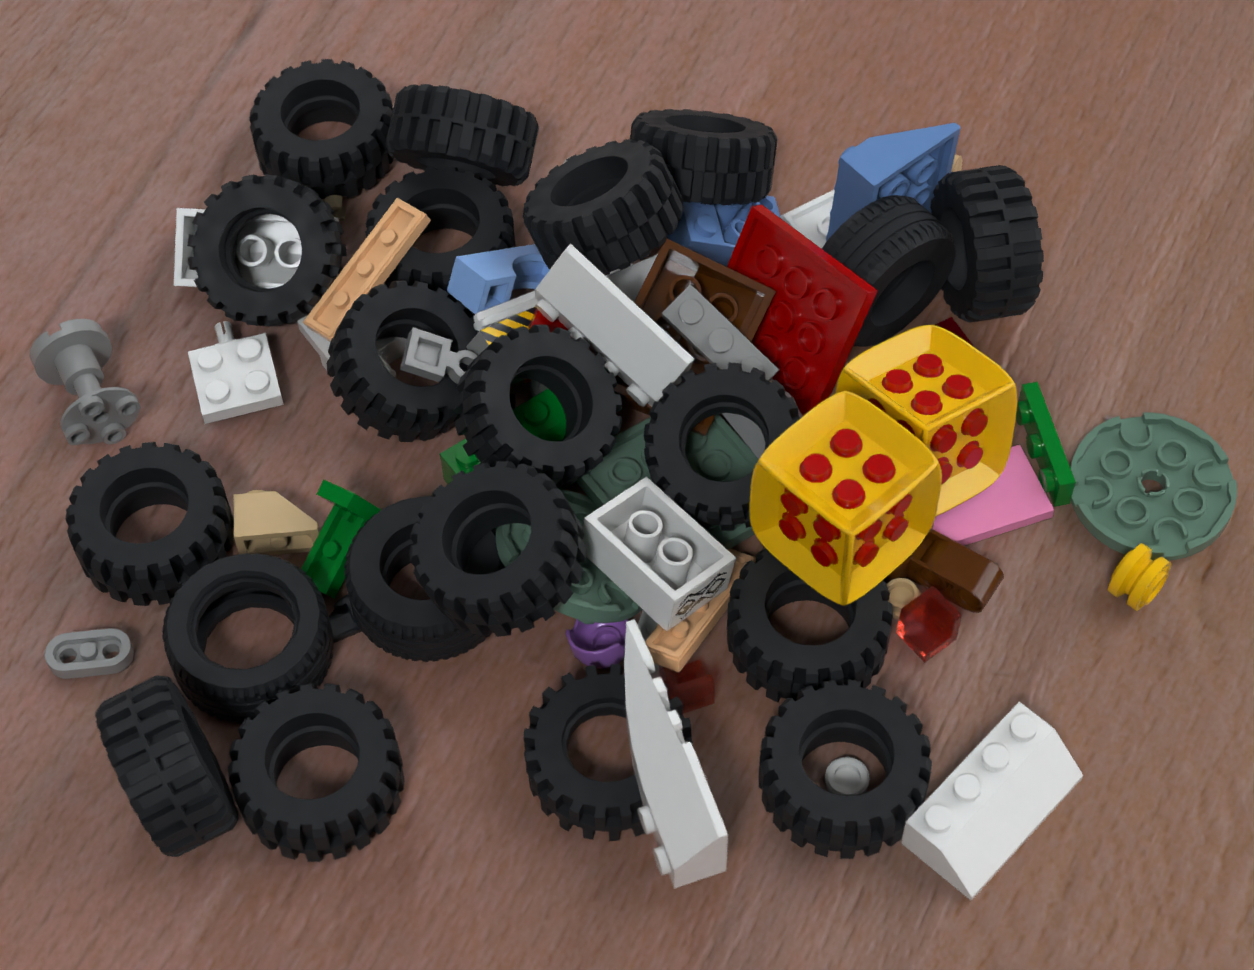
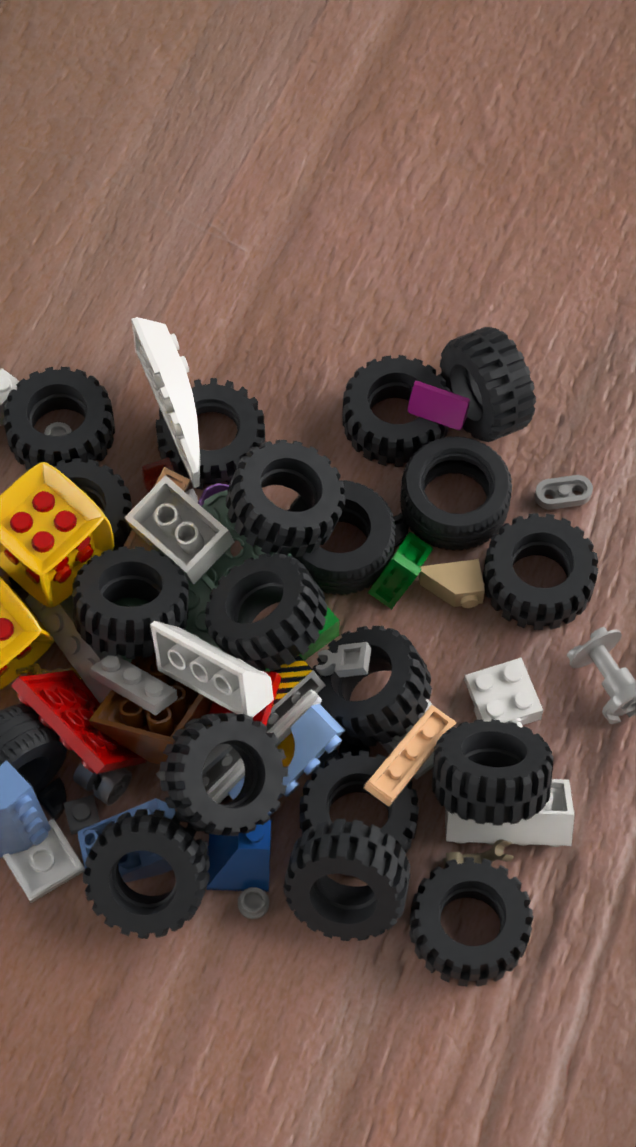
camera: 175 degrees right, 5 degrees up
none -> magenta slope [408,381,470,430]

